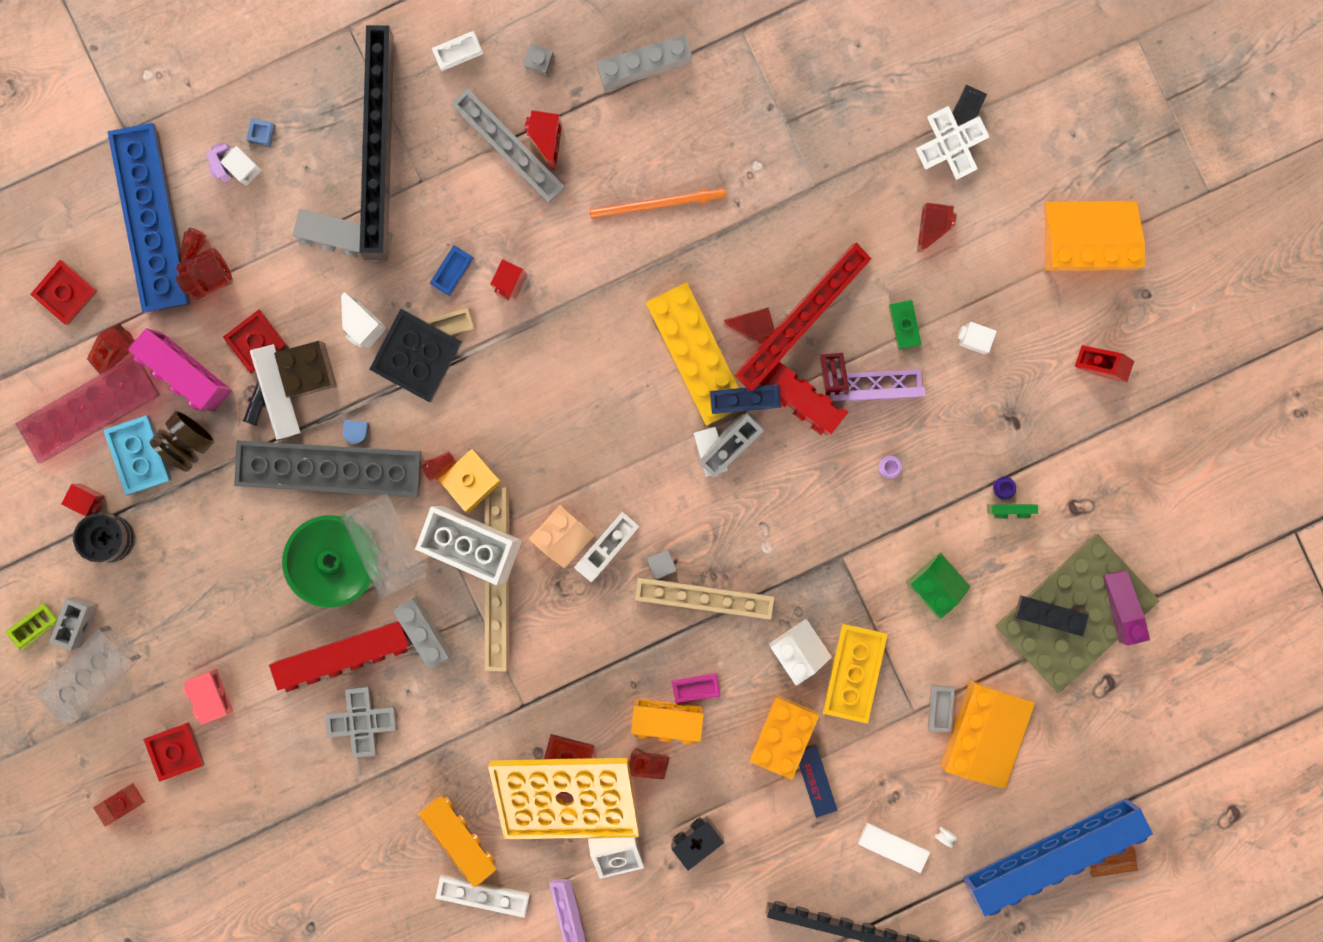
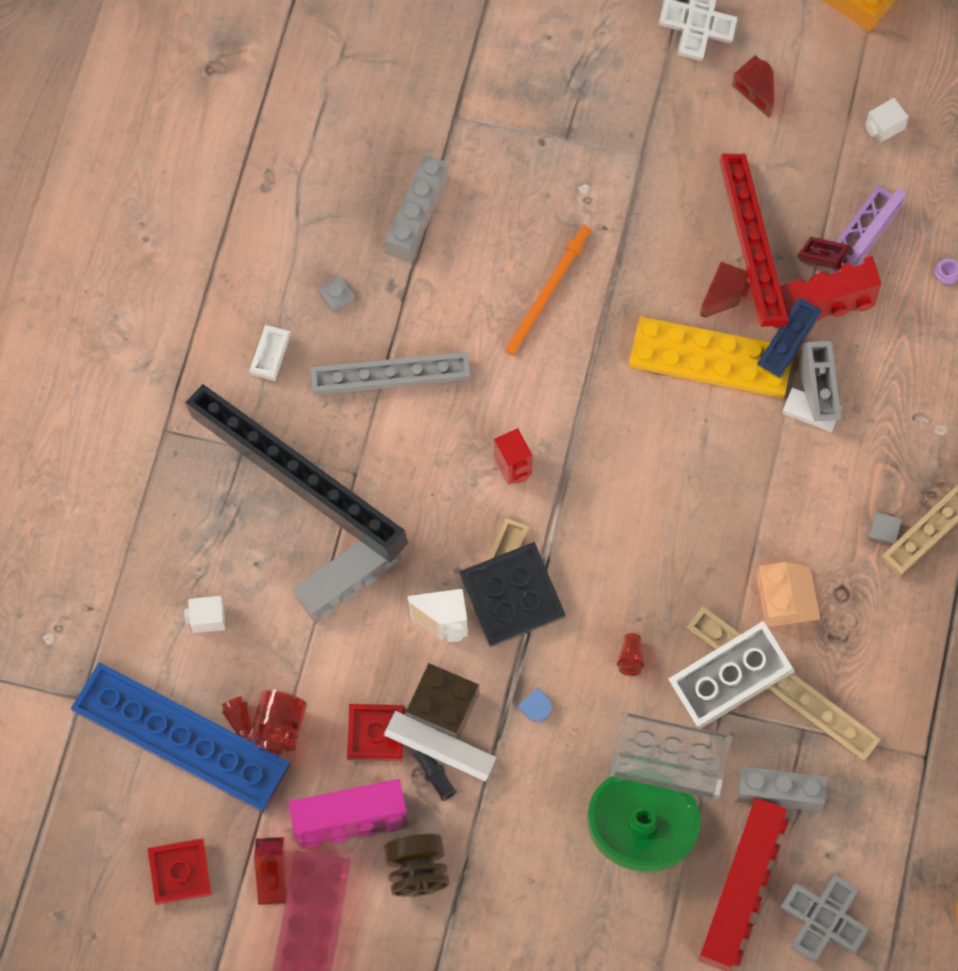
camera: 45 degrees left, 20 degrees down
medium azure plate [103,415,172,495] -> none
lavender bracket [205,143,233,182] -> none
dark grey plate [234,440,422,497] -> none
medium blue tile [246,118,275,147] -> none
blue tile [430,245,474,296] -> none
yellow plate [438,449,501,513] -> none
red slope [525,110,562,170] -> none
white slope [574,512,640,582] -> none
green plate [889,300,922,350] -> none

